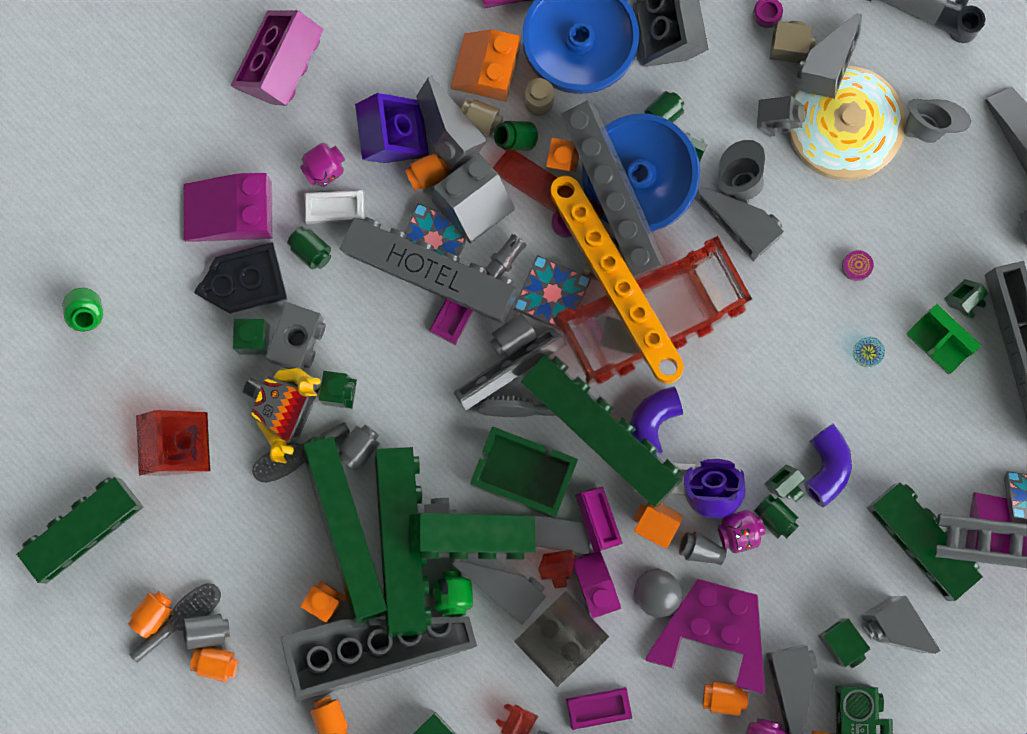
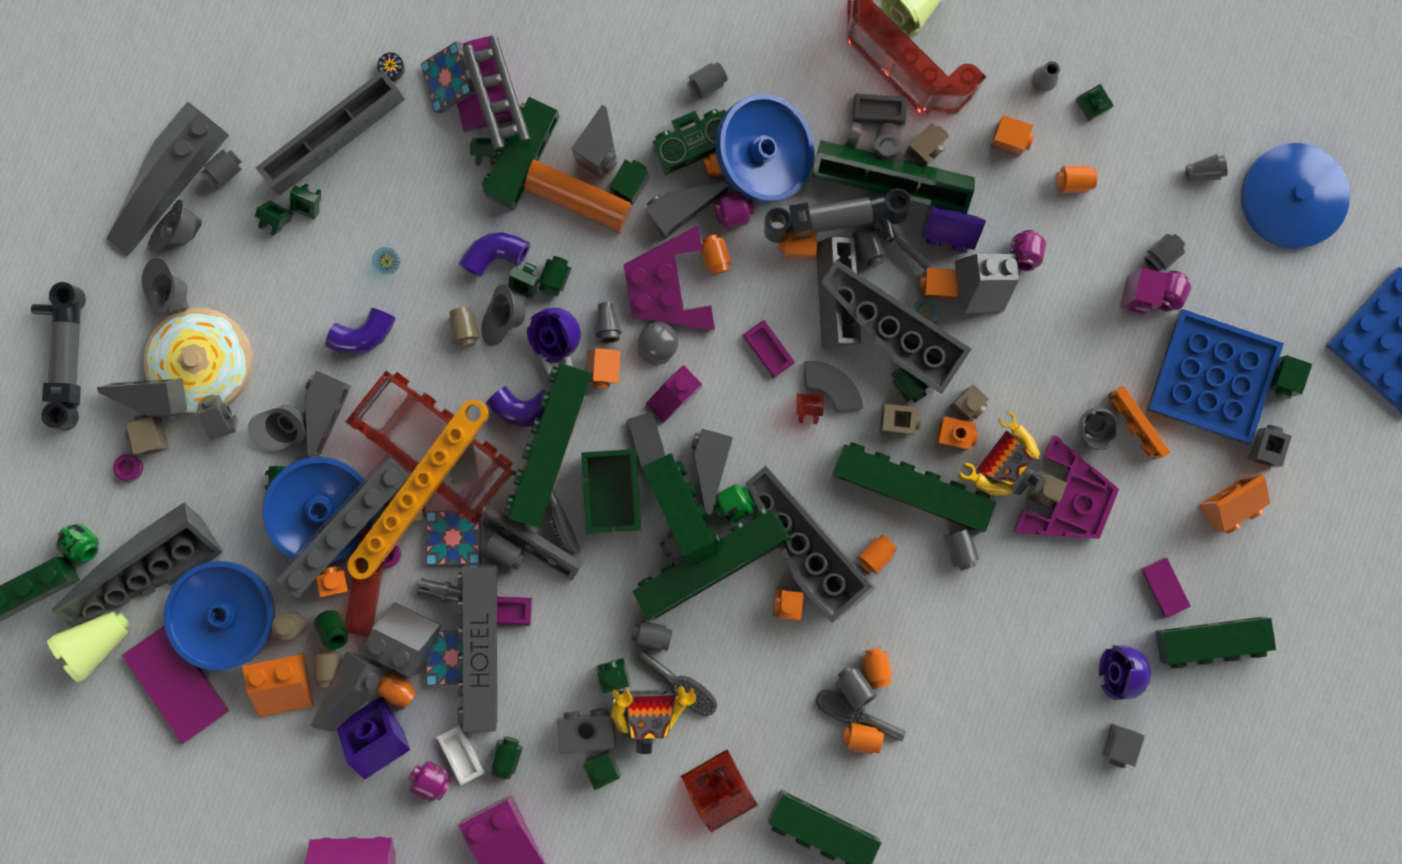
camera: 115 degrees left, 5 degrees up
black tile [194,242,287,314] -> none
dark green brick [302,435,387,625] -> none
clear smoke piece [514,591,609,687] -> none
clear red tile [538,549,575,589] -> none
magenta tile [575,486,623,553] -> none
dark green brick [644,91,684,123] -> none
magenta head [718,510,765,554] -> none
magenta tile [842,250,874,281] -> none
green panel [907,304,982,374] -> none
none -> dark grey piece [148,199,202,253]
none -> dark green tile [254,200,293,236]
none -> dark purple cylinder [325,308,396,355]
none -> dark tan brick [448,307,479,348]
none -> dark green tile [469,138,498,166]
none -> dark grey piece [481,285,528,346]
none -> orange brick [525,159,632,233]

